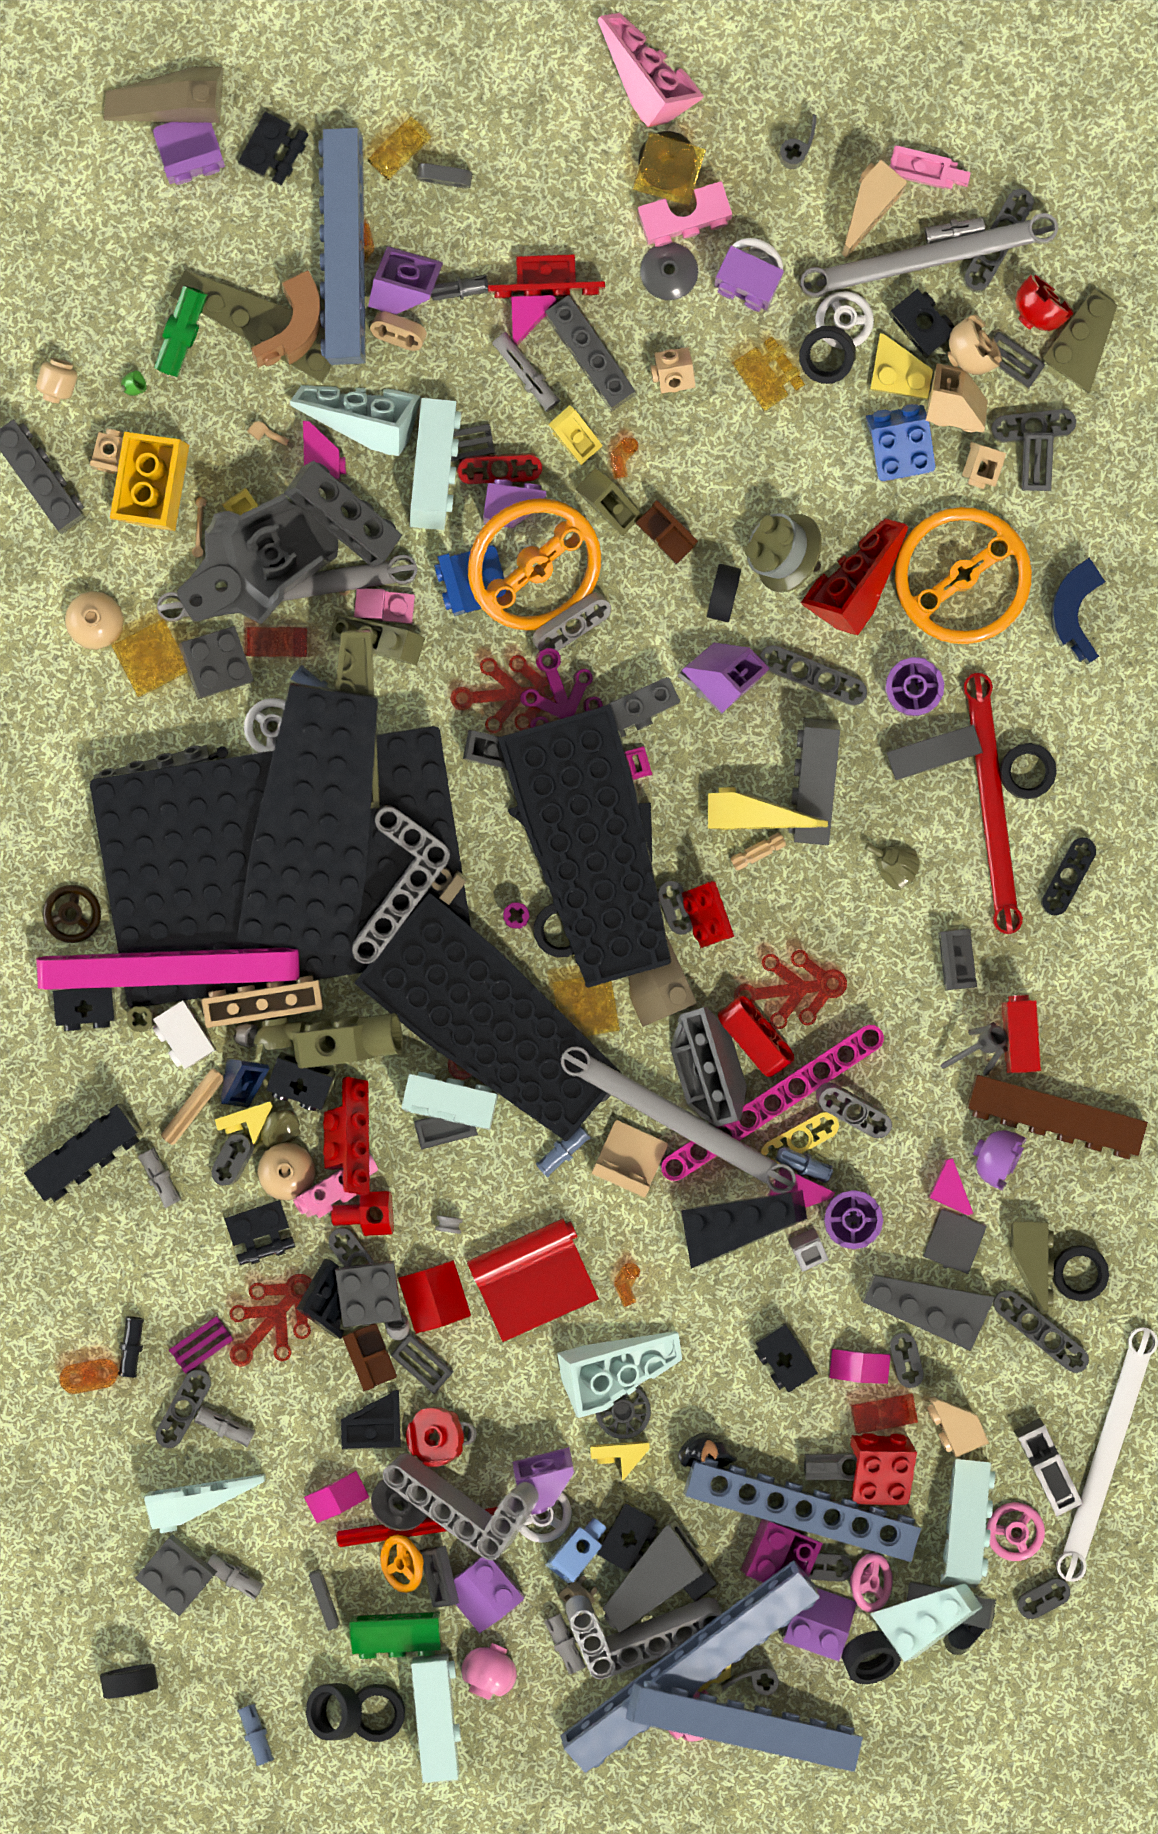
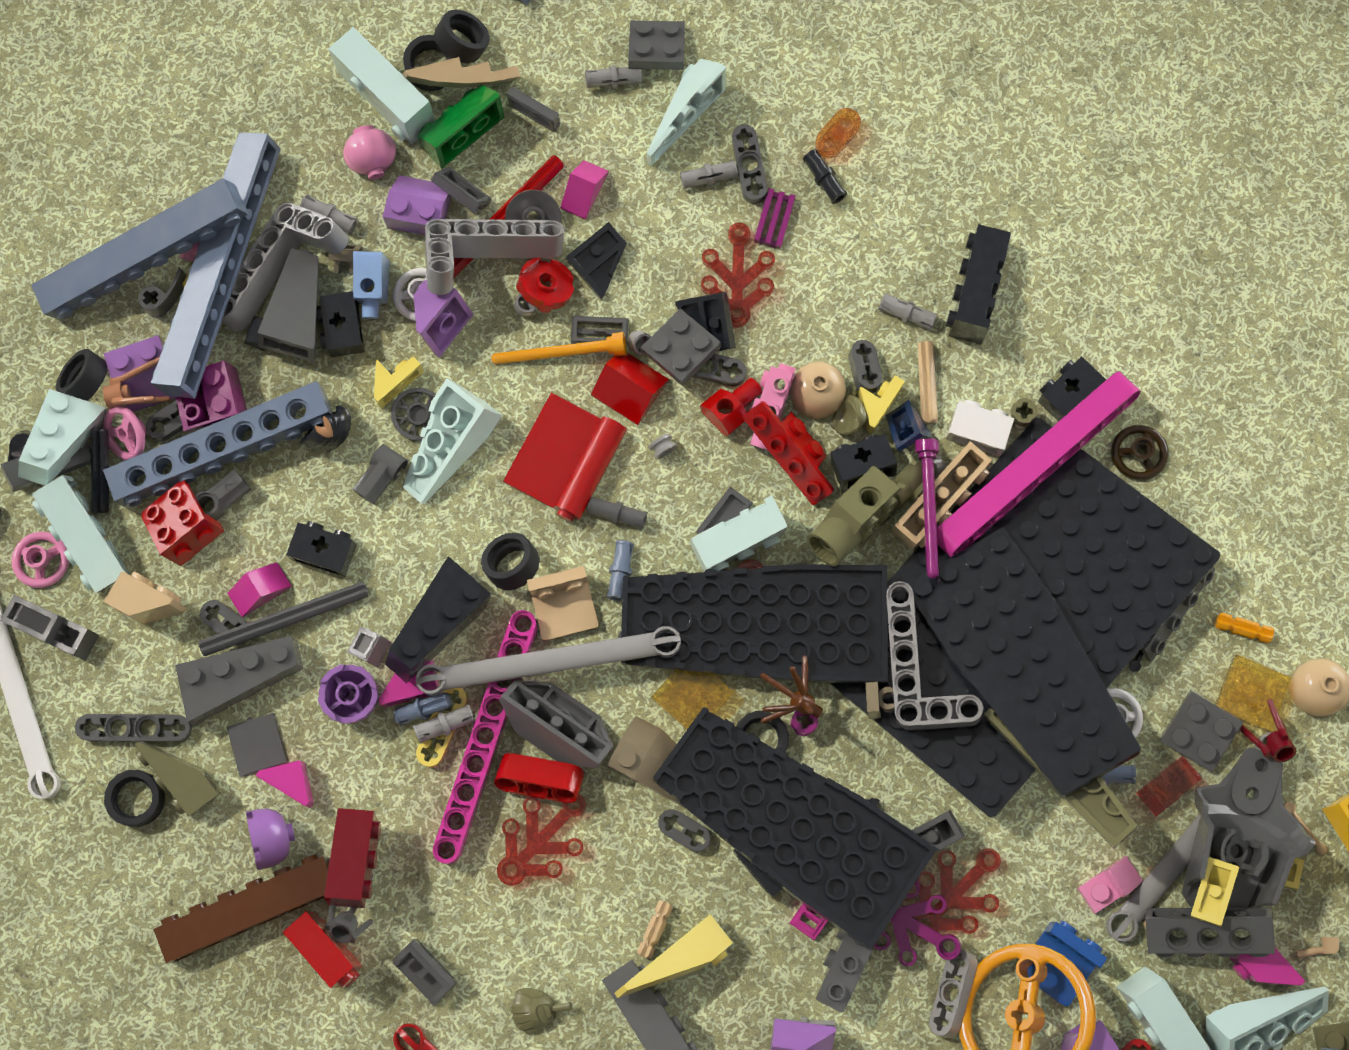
camera: 145 degrees right, 10 degrees down
black plate [224,1200,296,1266] -> none
olive slope [327,612,425,666] -> none
reddish brown panel [343,1323,397,1392] -> none
light orange piece [380,1535,424,1593] -> none
clear orange arm [614,1263,640,1307] -> none
red bracket [681,881,735,948] -> none
dark grey beam [816,1082,892,1138] -> none
clear red slope [851,1393,918,1434] -> none
none -> black axle [91,428,109,513]
none -> nougat plant [103,357,171,409]
none -> dark grey axle [198,582,368,656]
none -> dark red wedge [324,808,381,908]
none -> dark grey piece [353,444,408,505]
none -> tan slope [402,57,520,88]
none -> light grey pin [413,704,475,744]
none -> black tyre [481,533,540,590]
none -> light orange piece [491,332,627,364]
none -> dark grey pin [587,496,648,529]
none -> reddish brown plant [760,655,823,724]
none -> magenta piece [915,439,939,579]
none -> light yellow slope [1191,857,1239,927]
none -> light orange axle [1215,613,1274,643]
none -> dark red plant [1239,699,1297,763]

